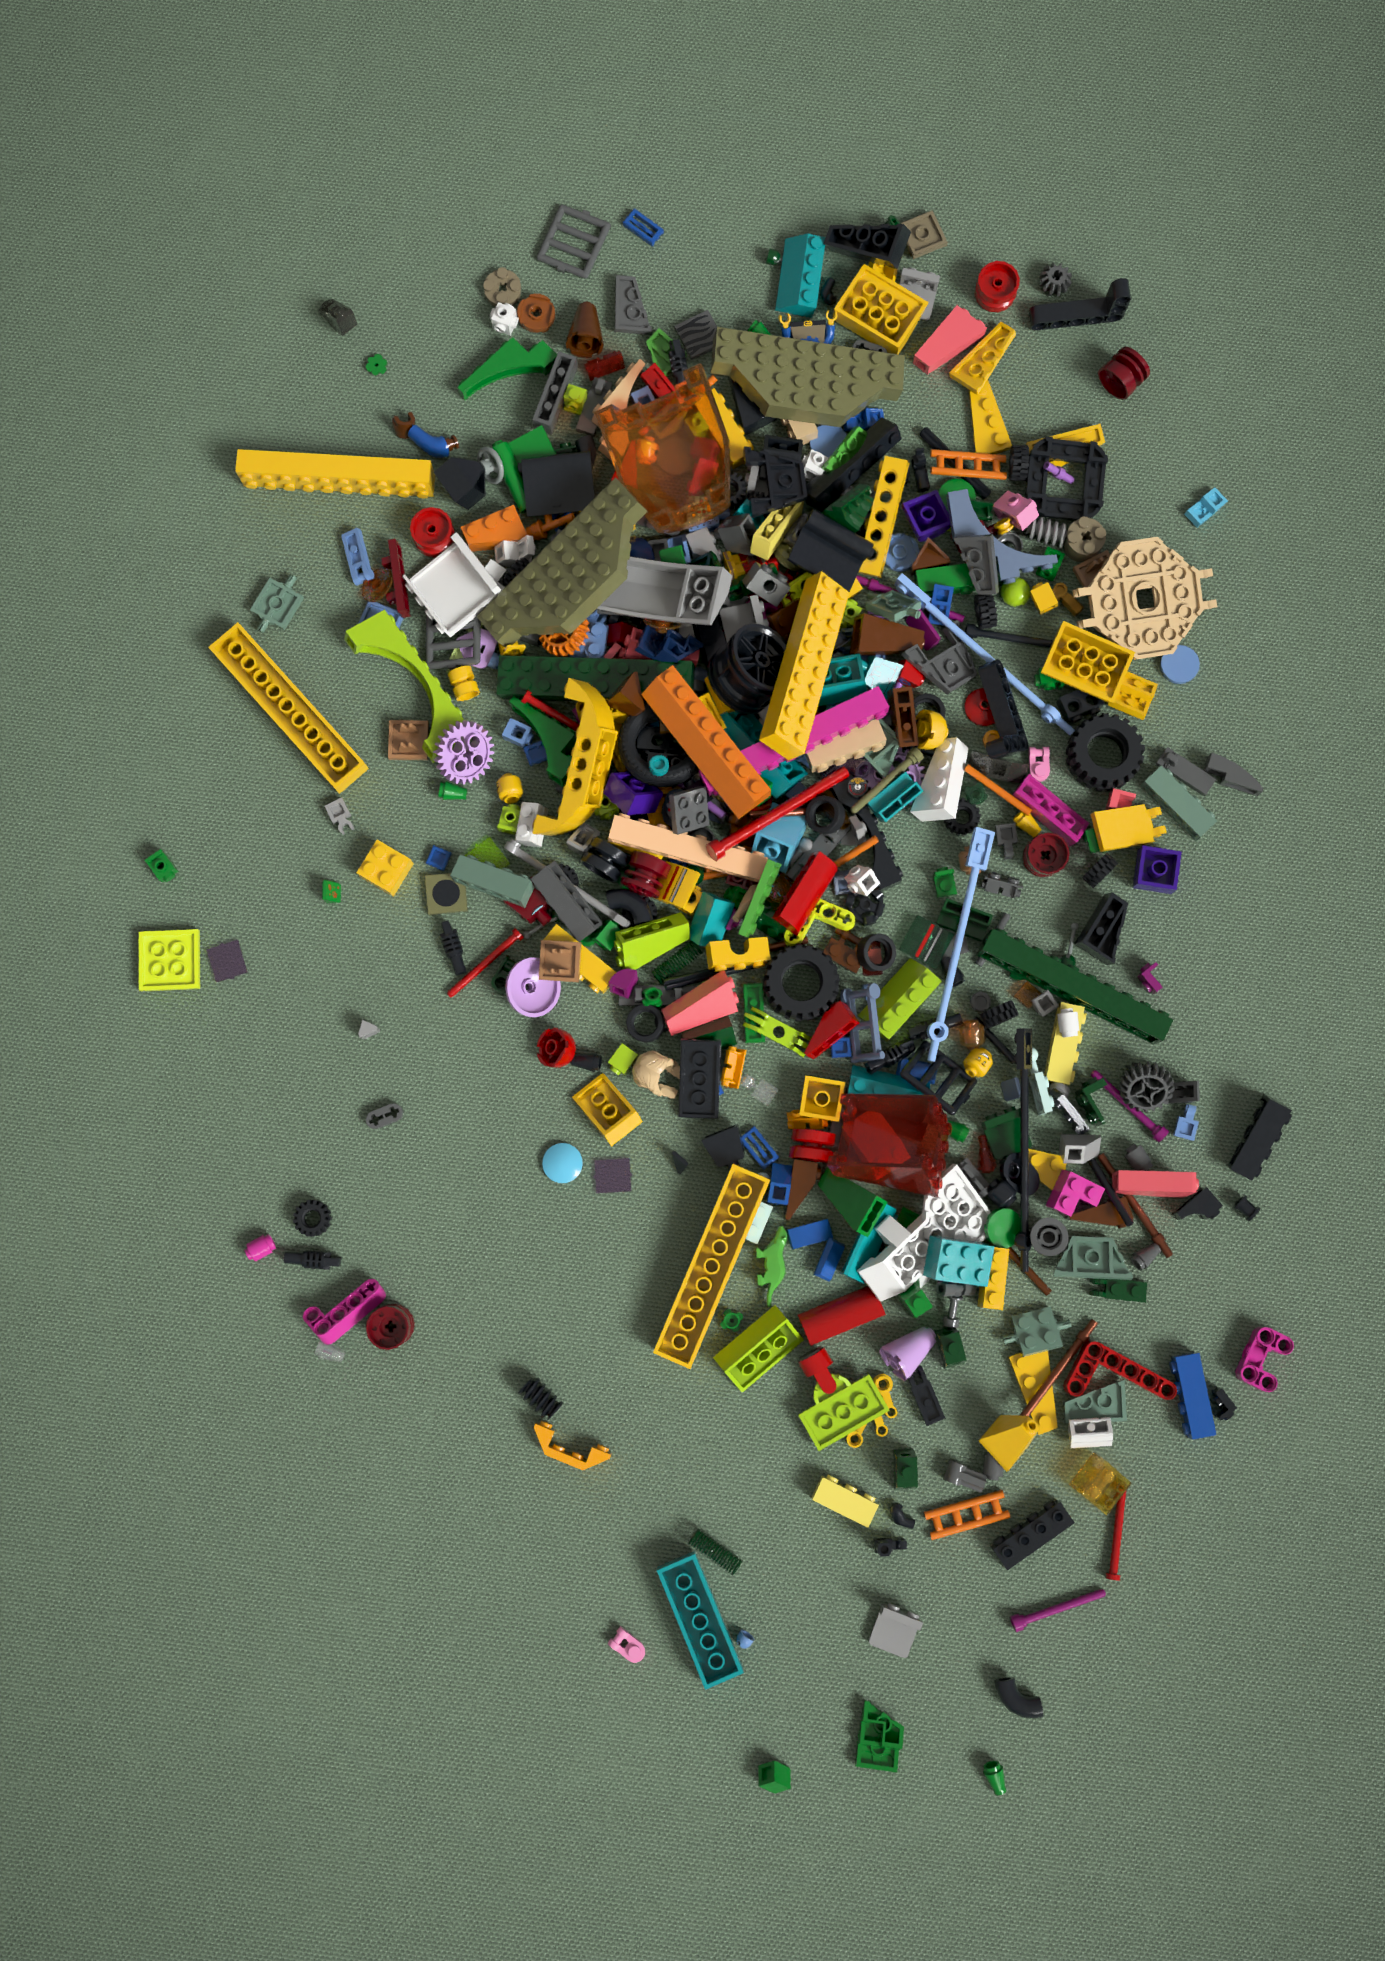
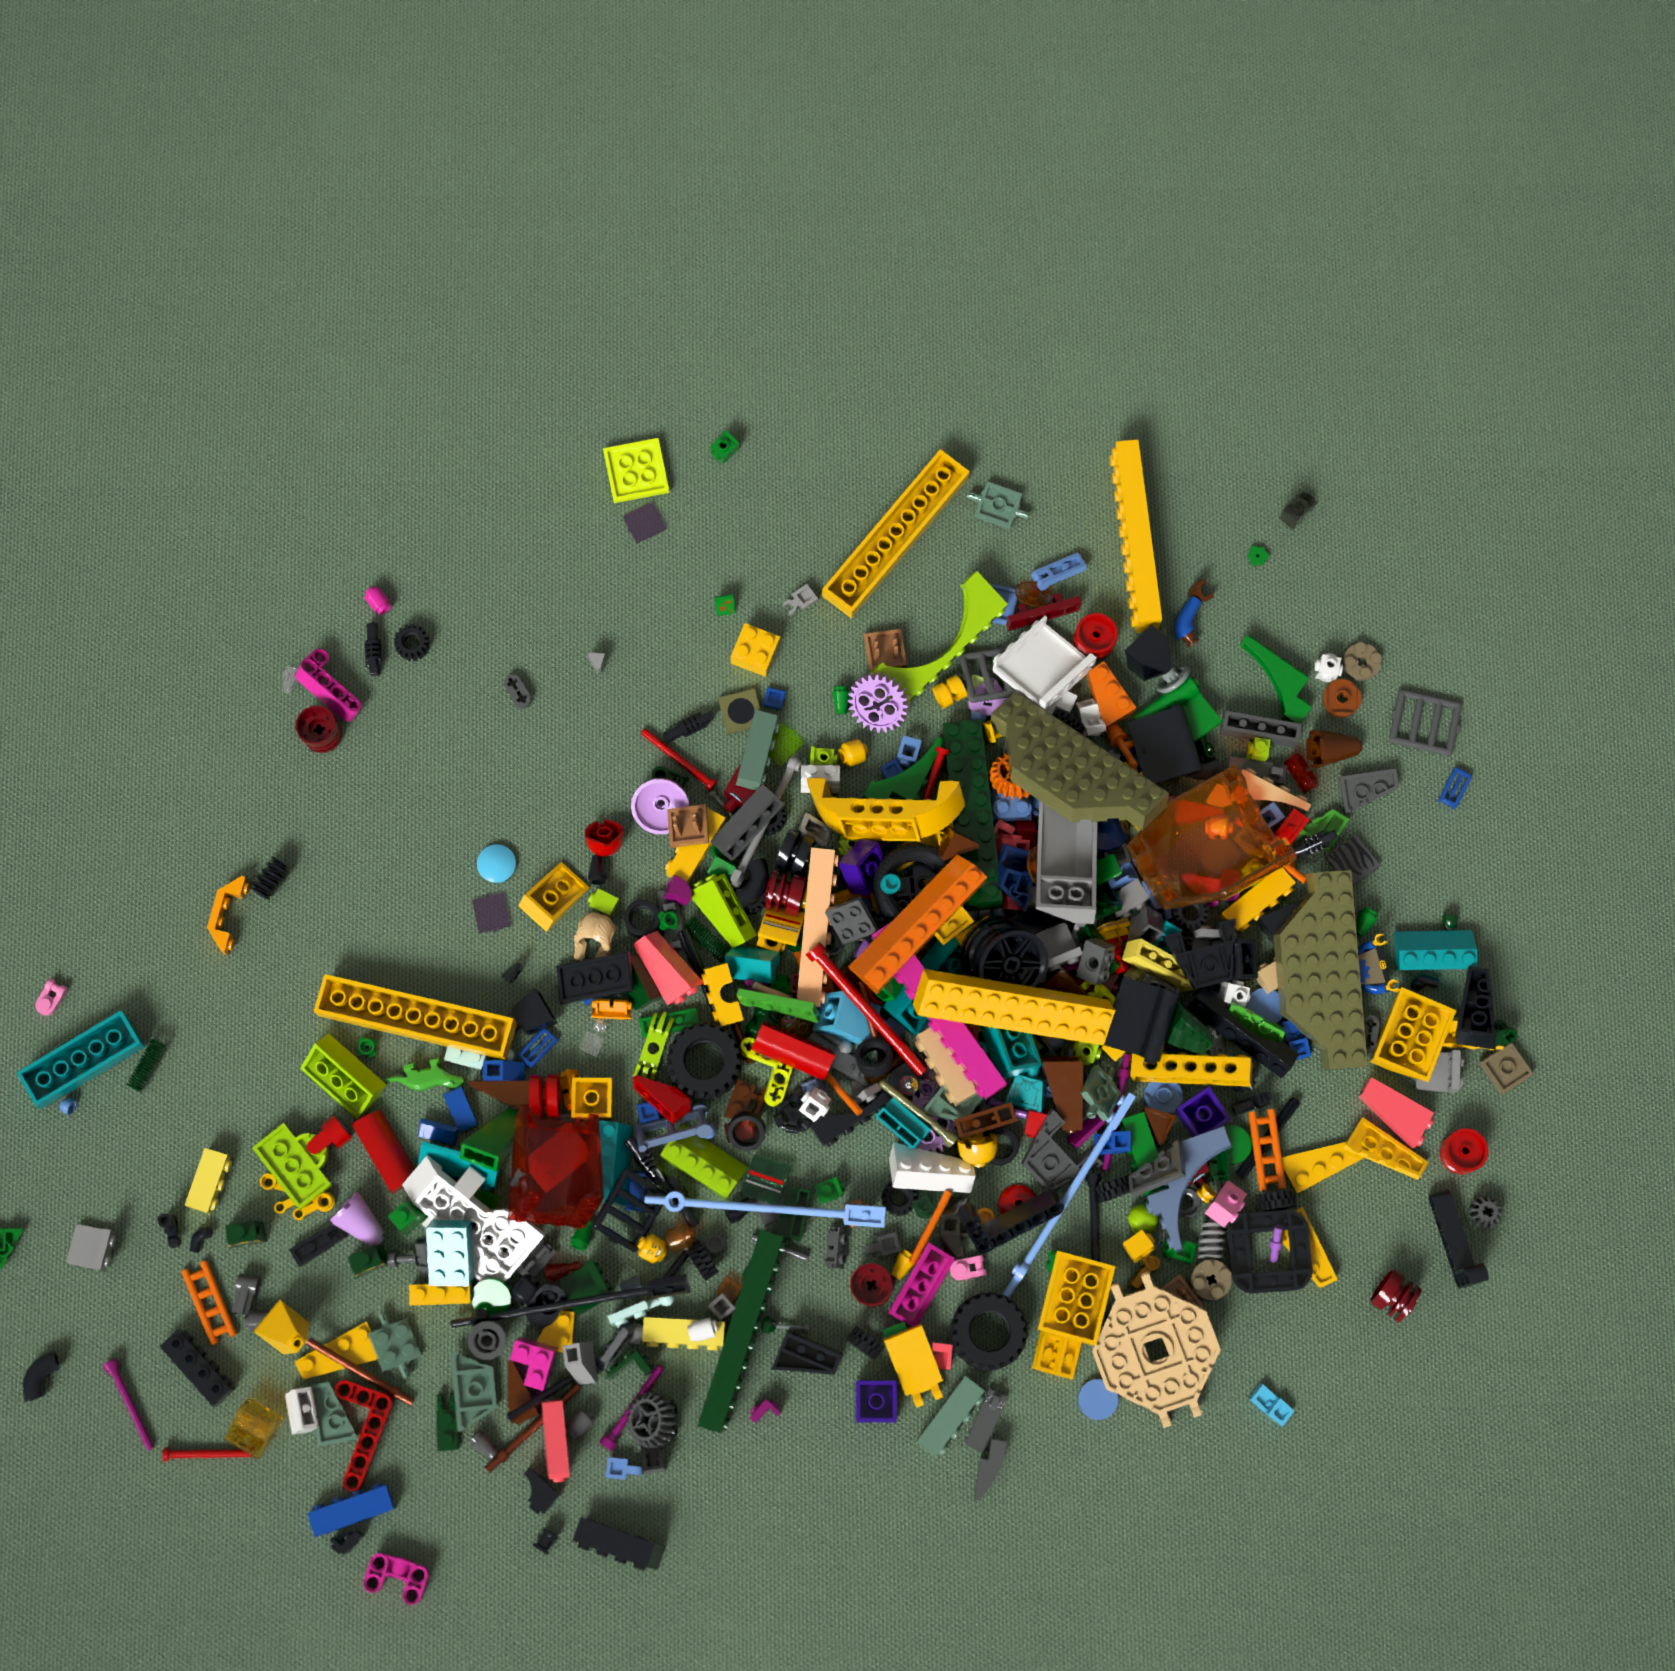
camera: 75 degrees right, 5 degrees down
reddish brown bar [1006,1247,1052,1296] -> none
black brick [1056,689,1105,723] -> none

